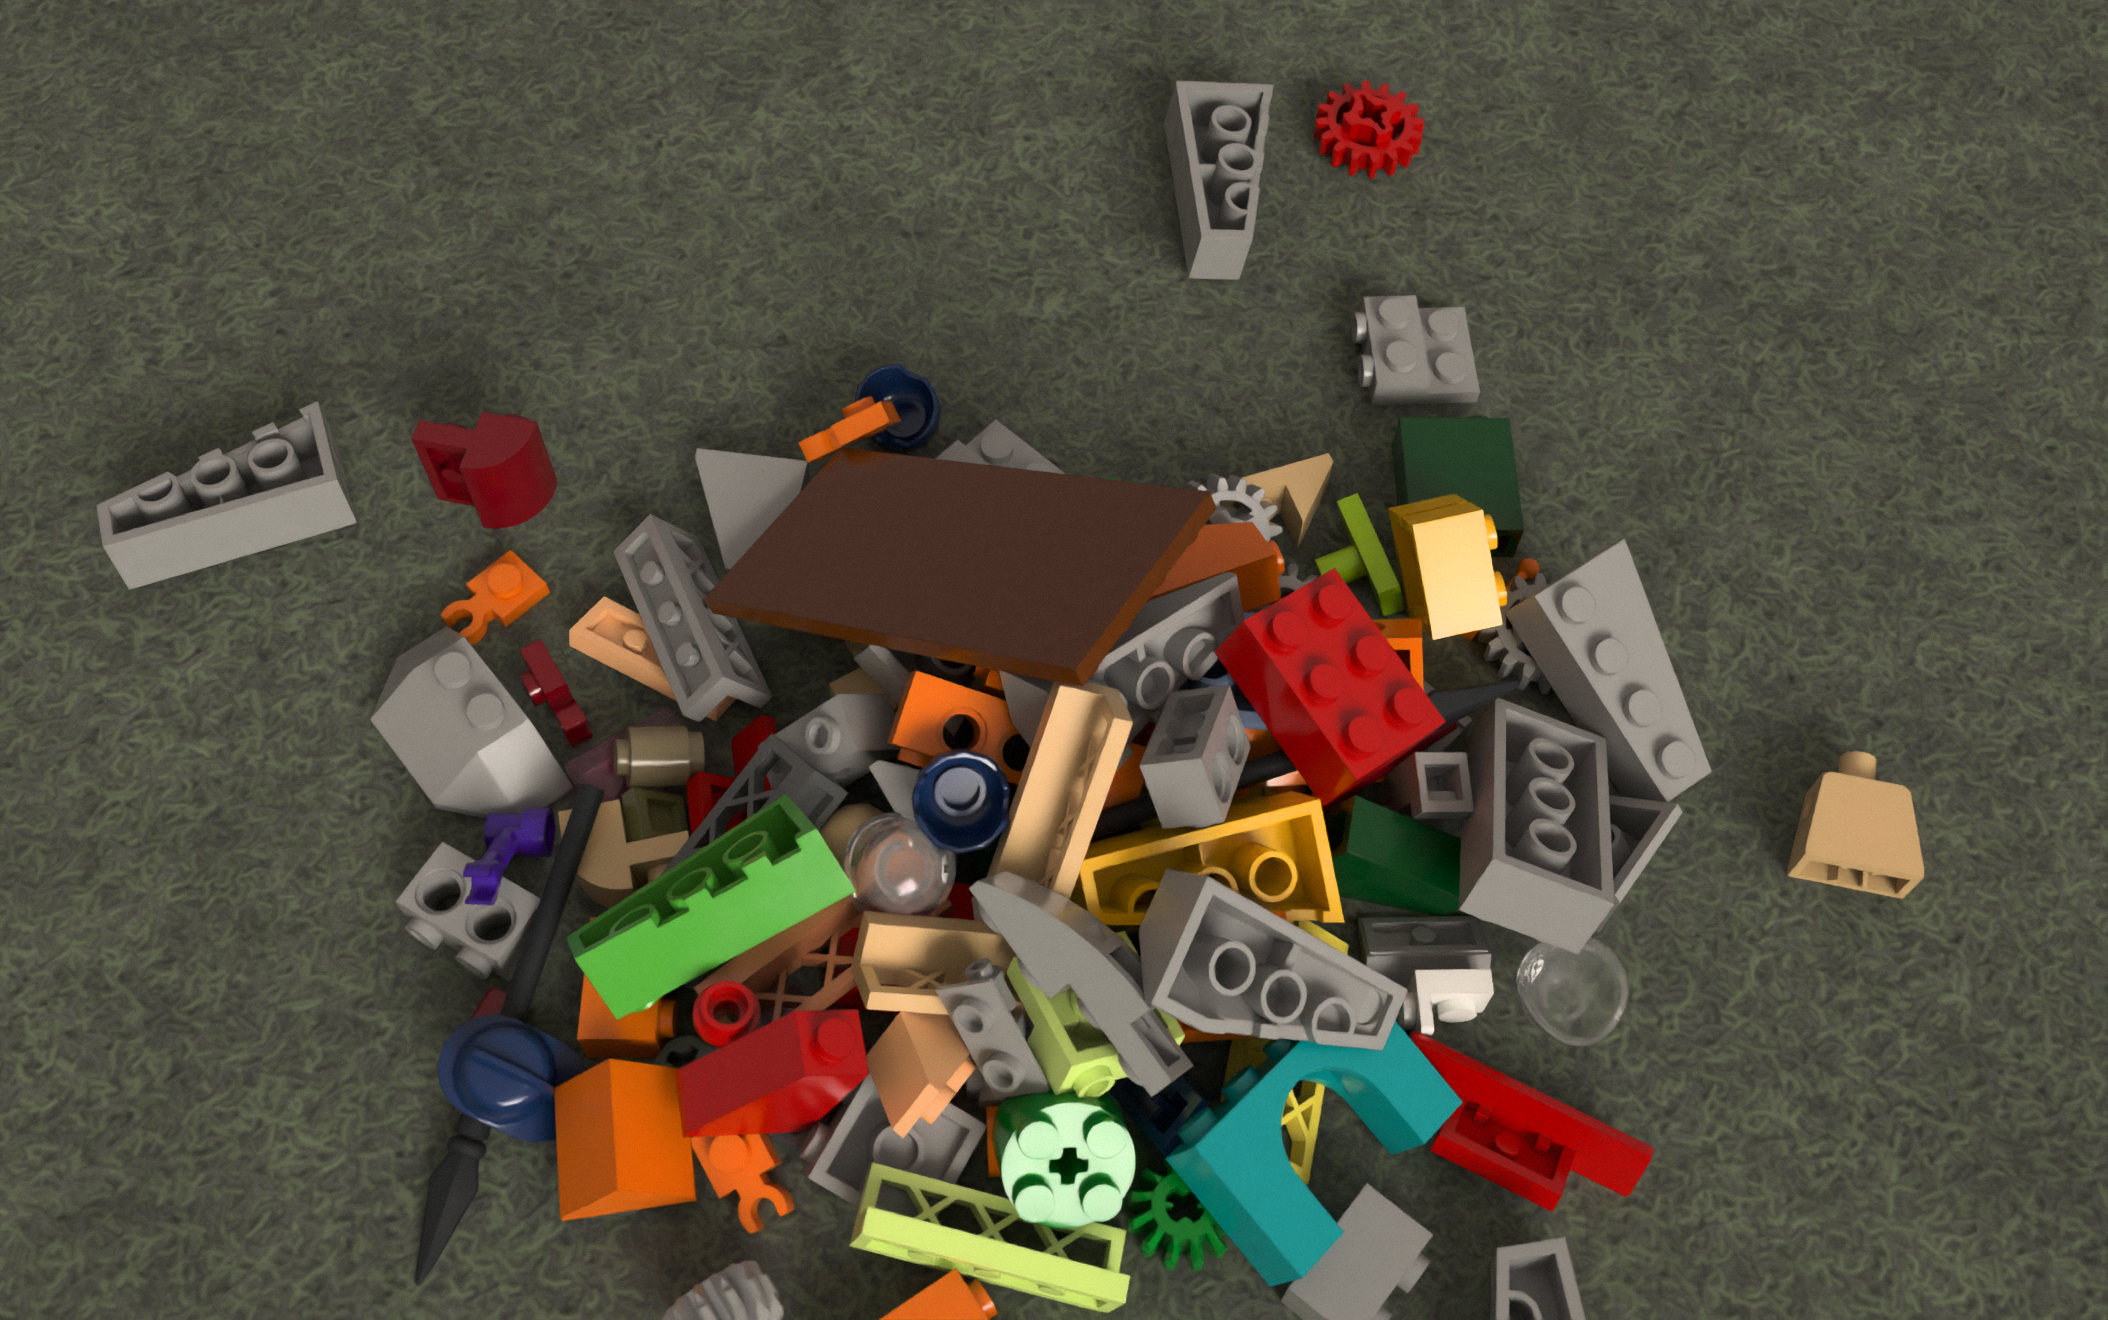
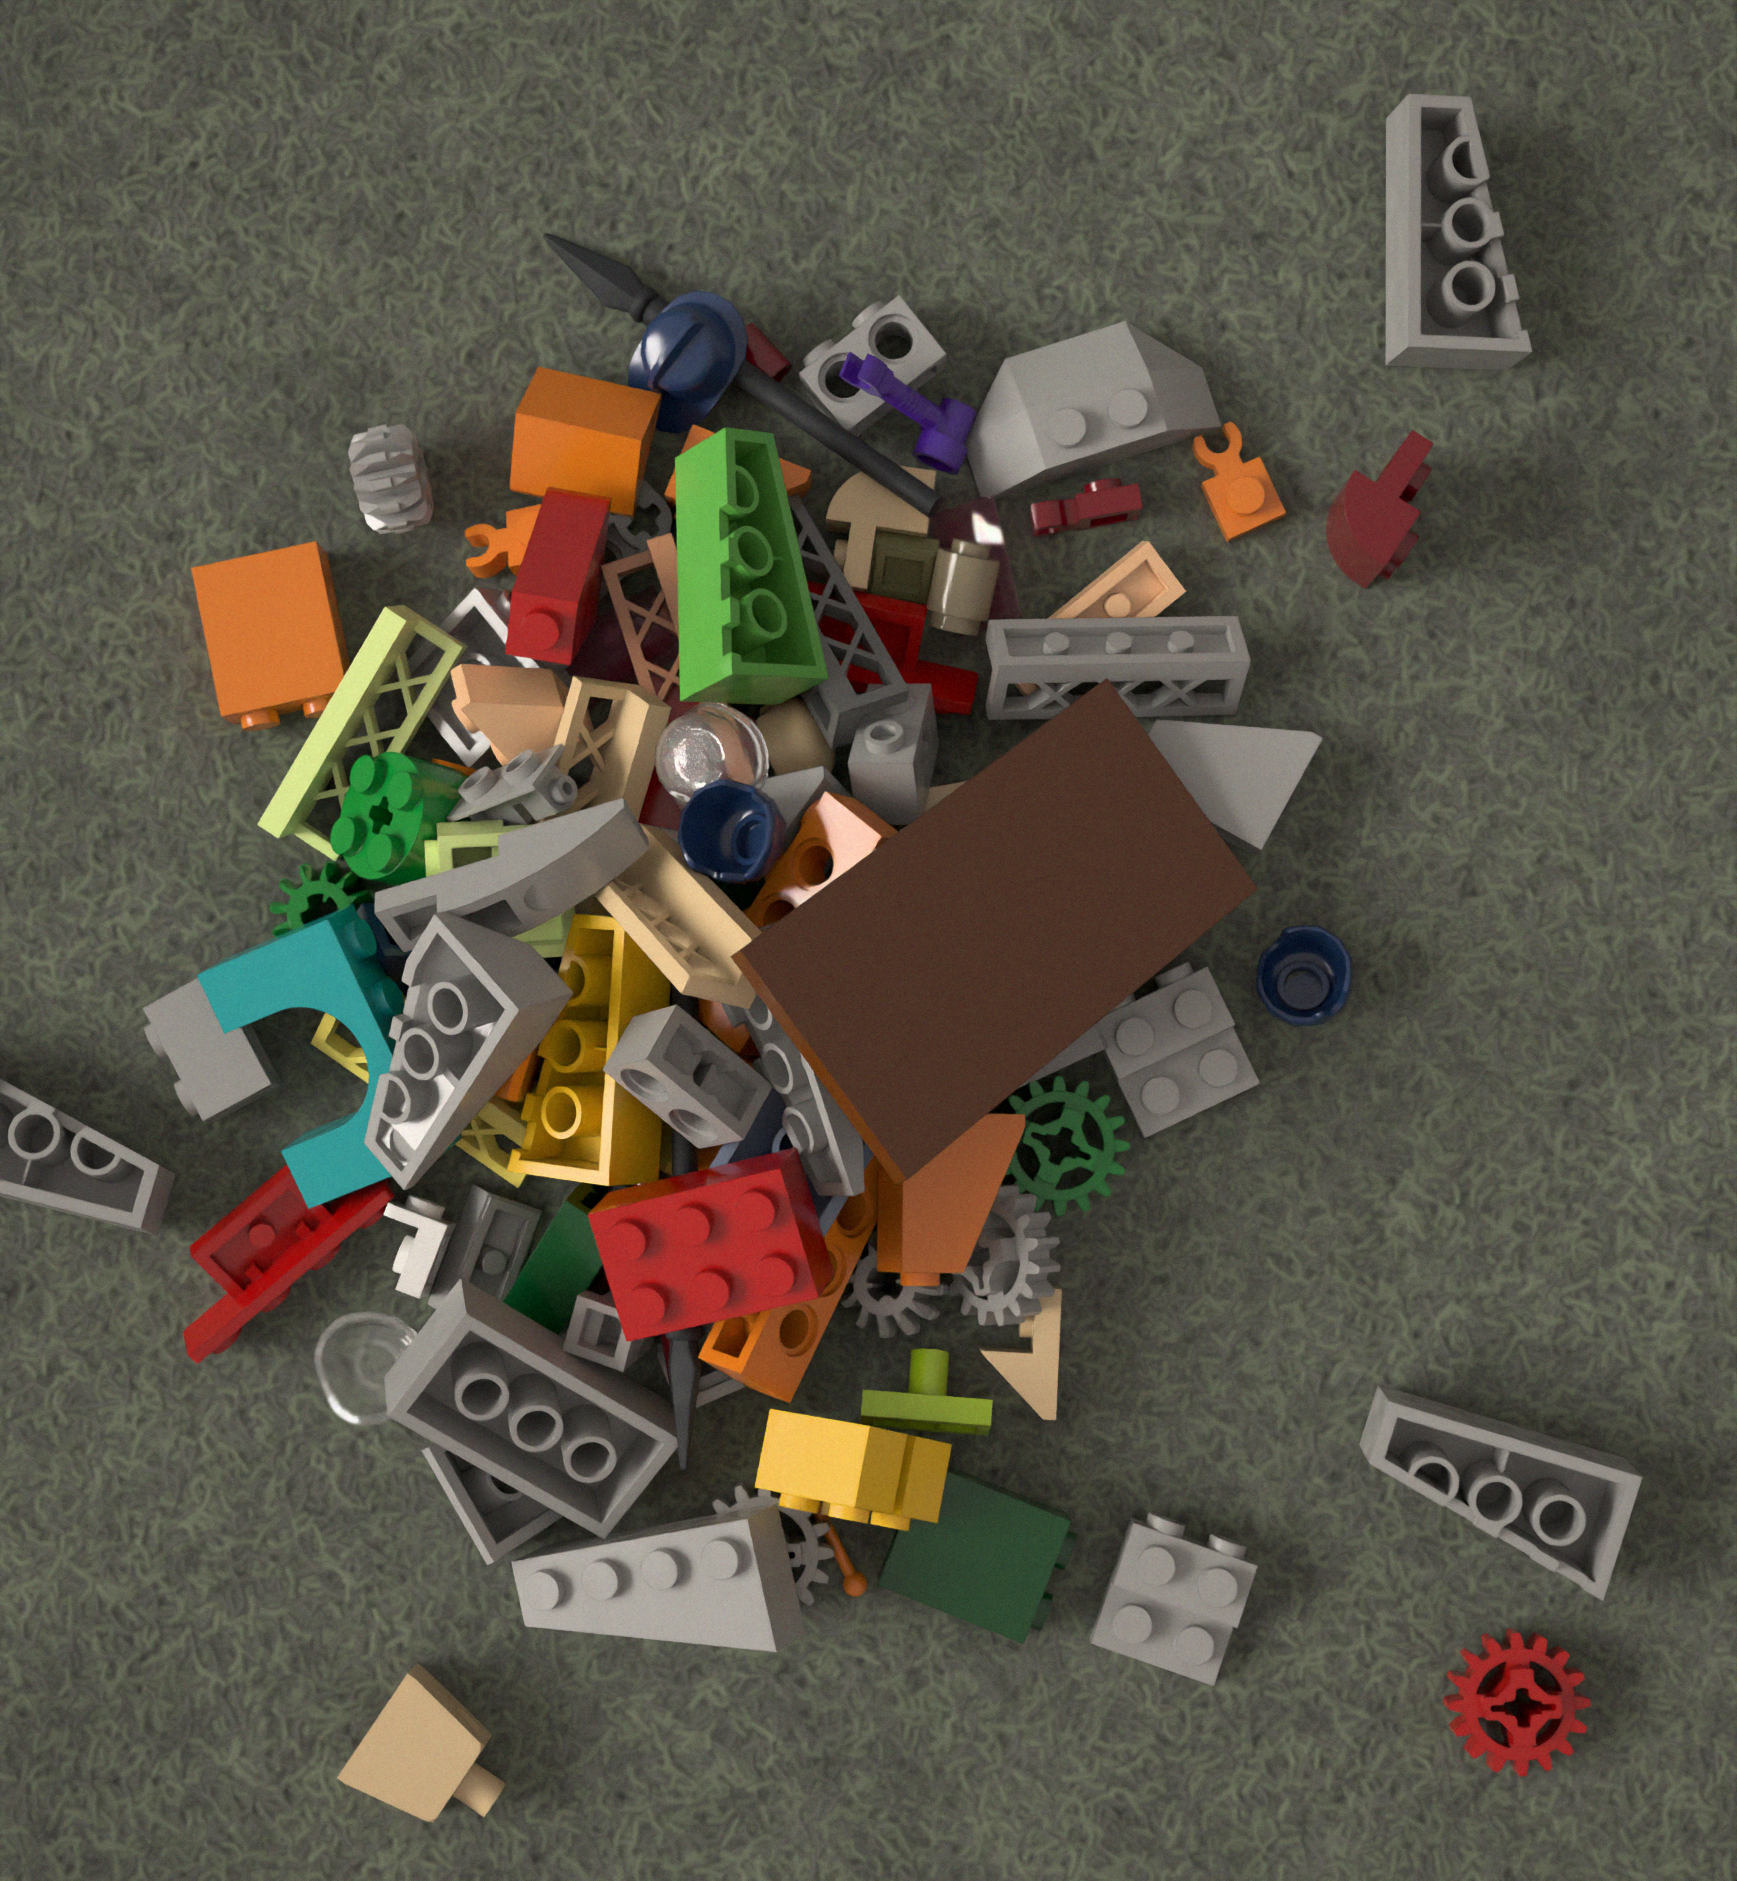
camera: 120 degrees right, 25 degrees up
red plate [693,980,761,1047] -> none
orange plate [798,396,901,463] -> none

